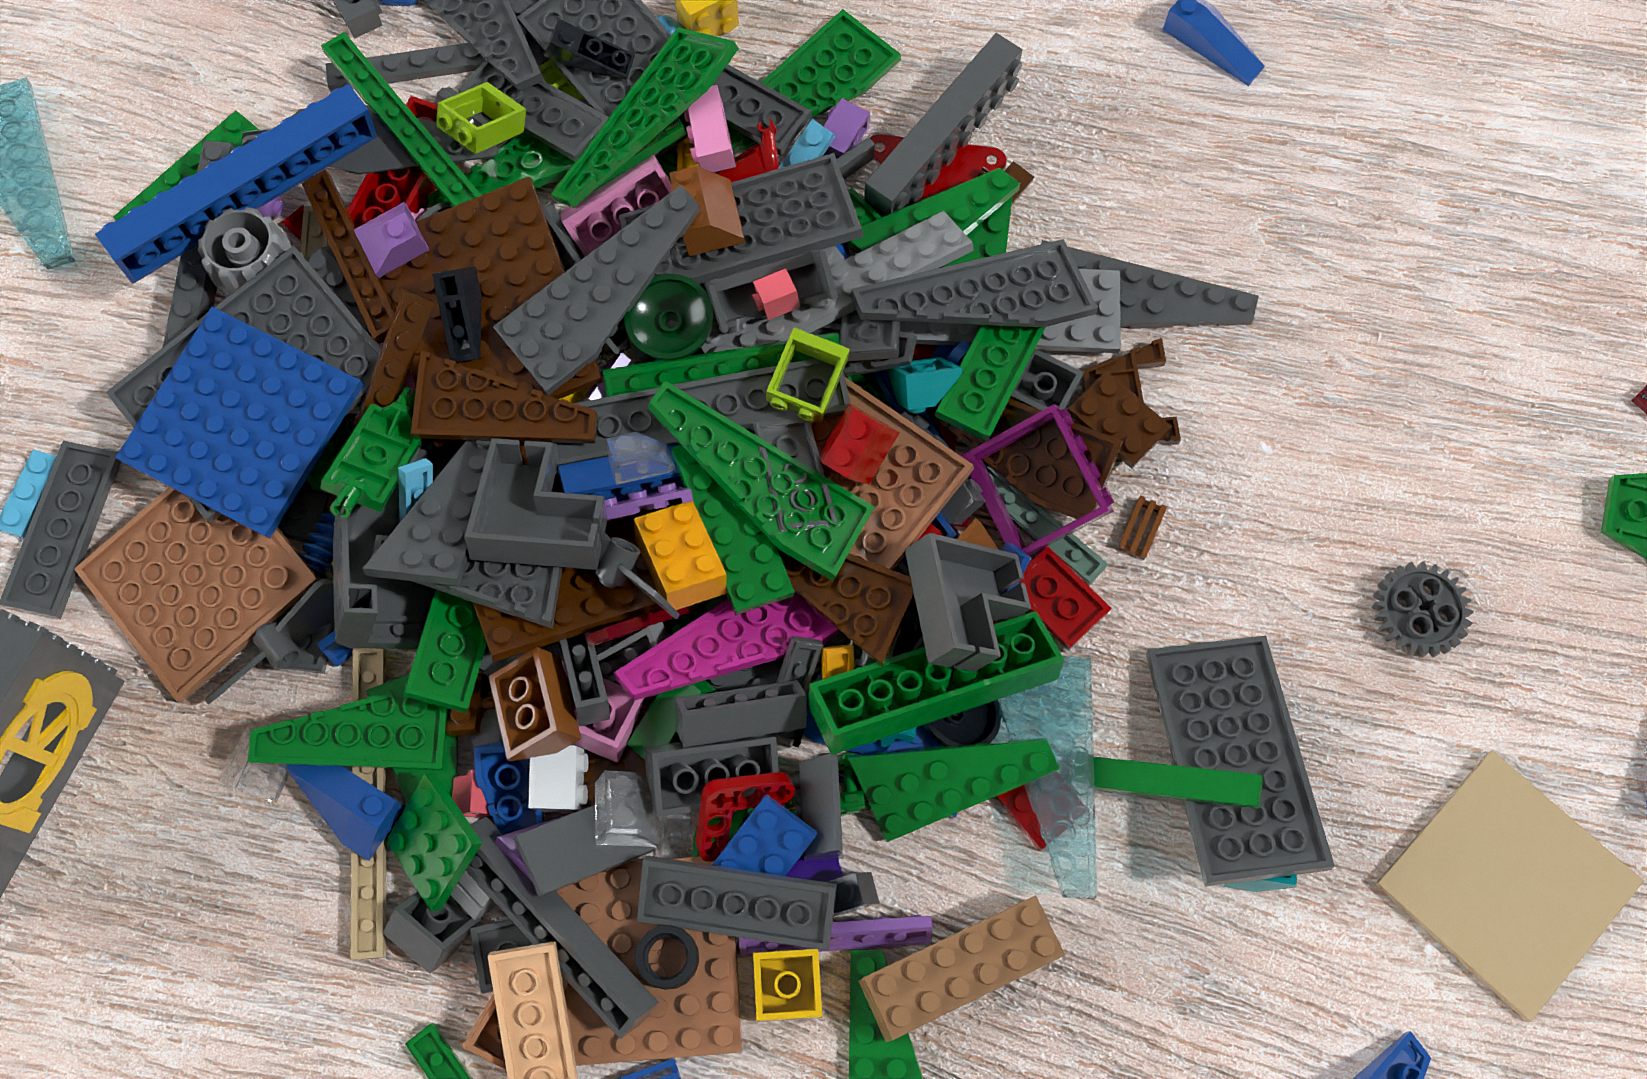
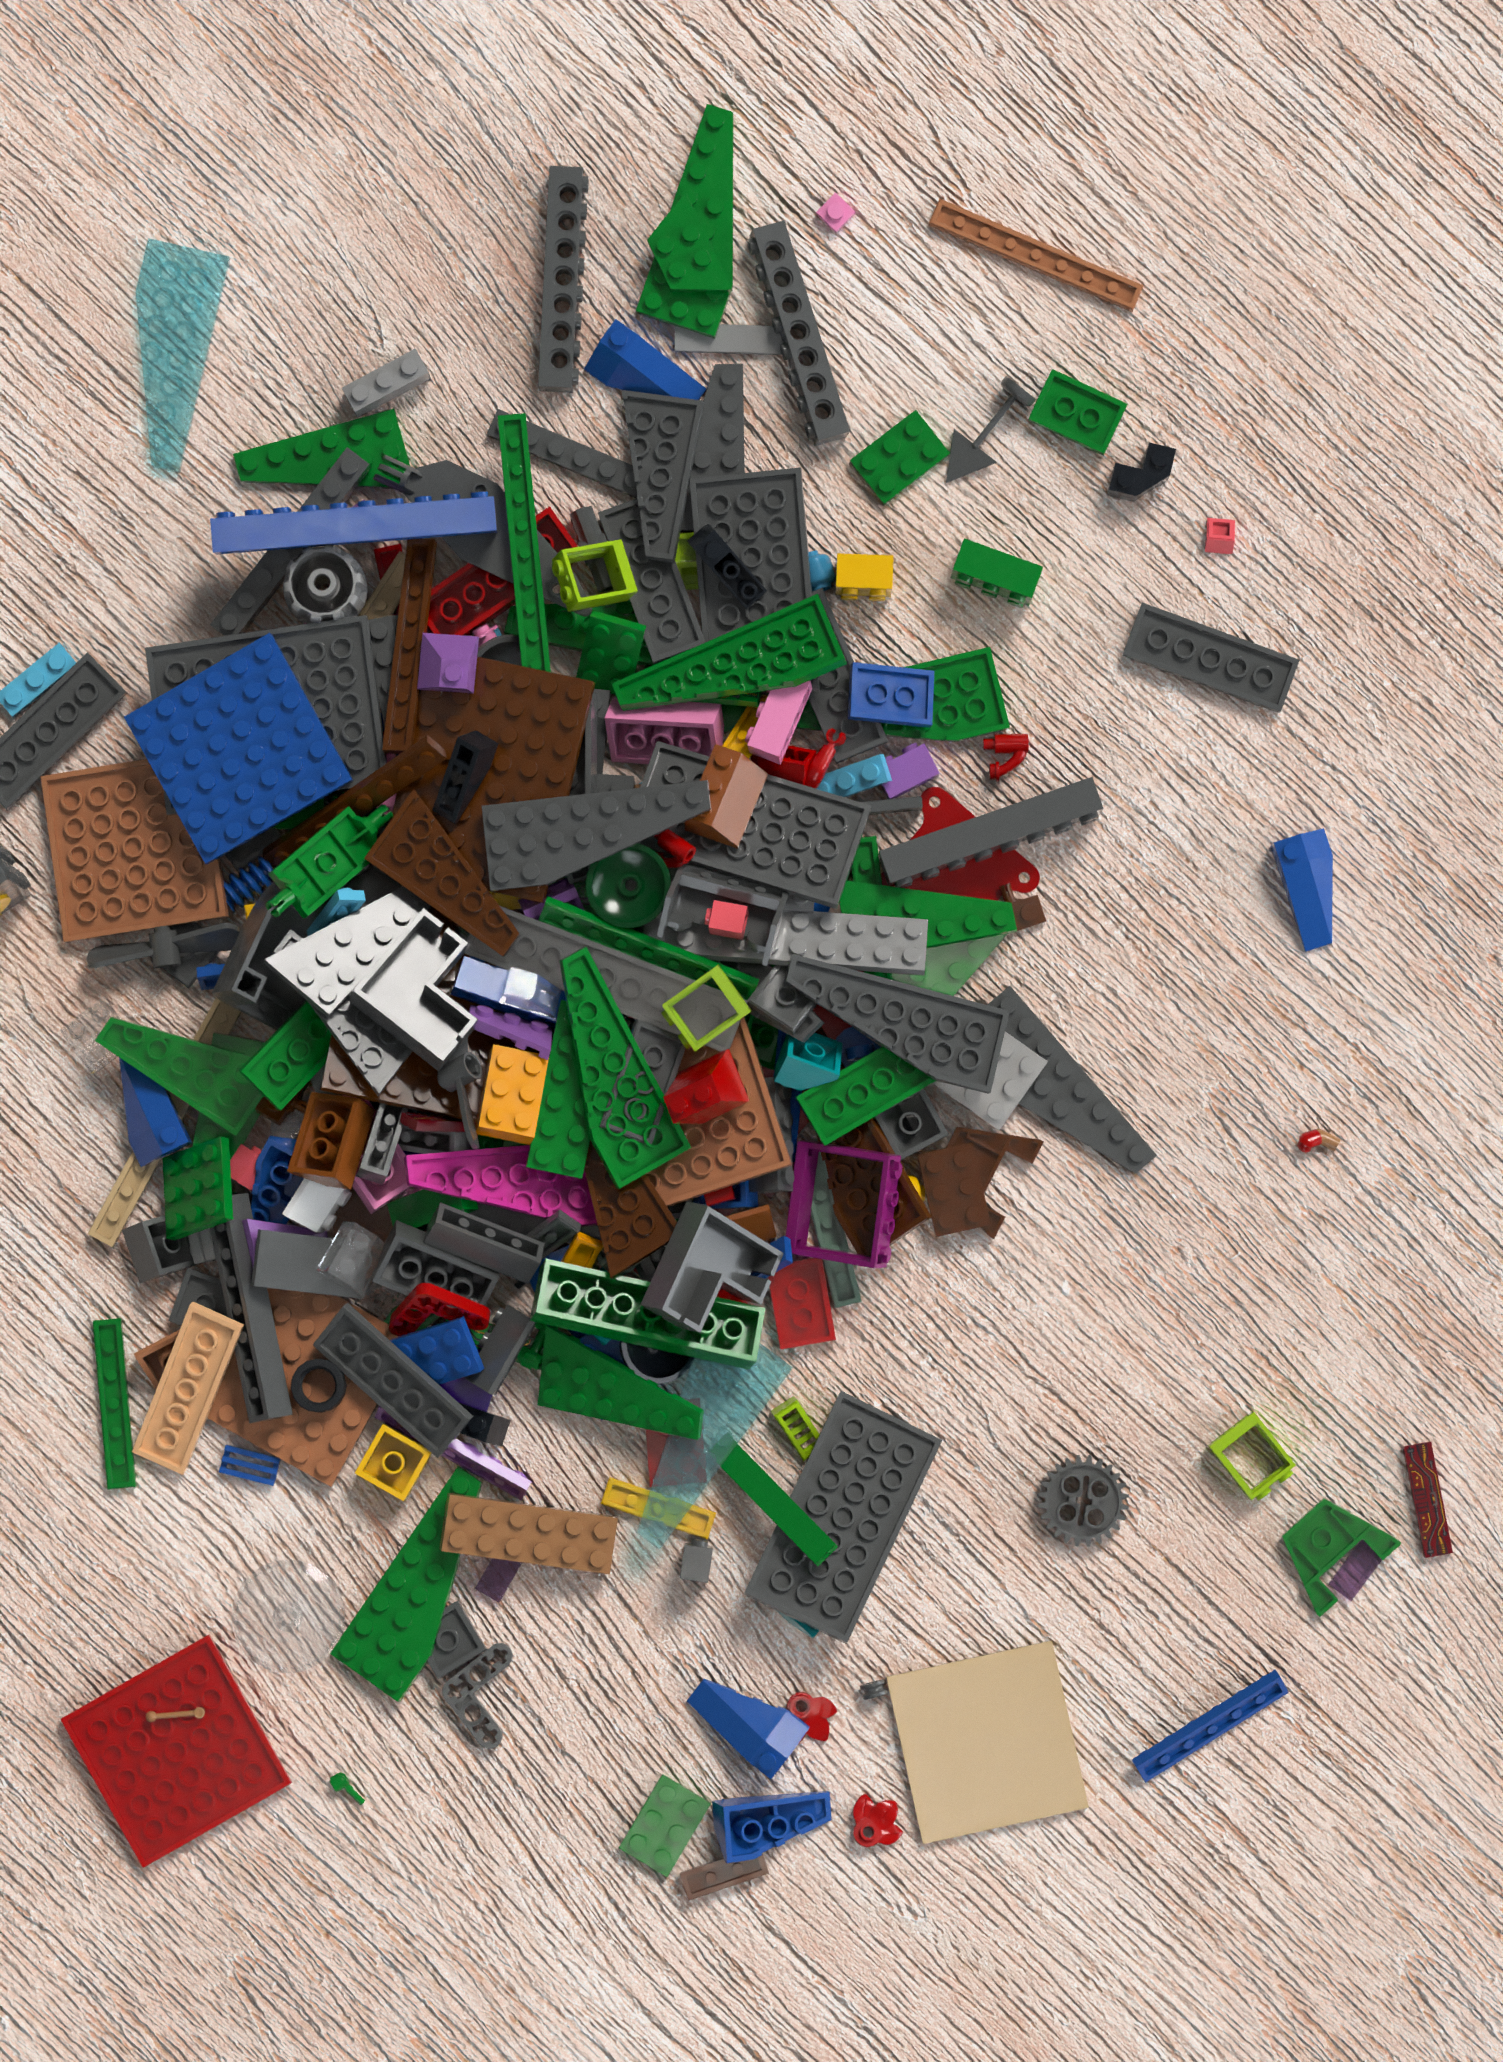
camera: 35 degrees right, 15 degrees up
dark orange tile [1117,495,1167,560] -> none
none -> light grey brick [342,348,431,418]
none -> clear purple tile [475,1558,523,1603]
none -> green plate [576,610,646,695]
none -> yellow tile [601,1477,717,1540]
none -> red plant [653,829,696,869]
none -> dark grey brick [680,1538,713,1583]
none -> blue wedge [687,1679,810,1779]
none -> lime slope [771,1396,820,1461]
none -> red plate [787,1692,837,1744]
none -> blue plate [848,662,934,728]
none -> red plate [852,1794,903,1847]
none -> dark grey bush [860,1679,888,1700]
none -> red plant [983,733,1029,782]
none -> lime window [1208,1411,1296,1501]
none -> arm [1297,1129,1341,1153]

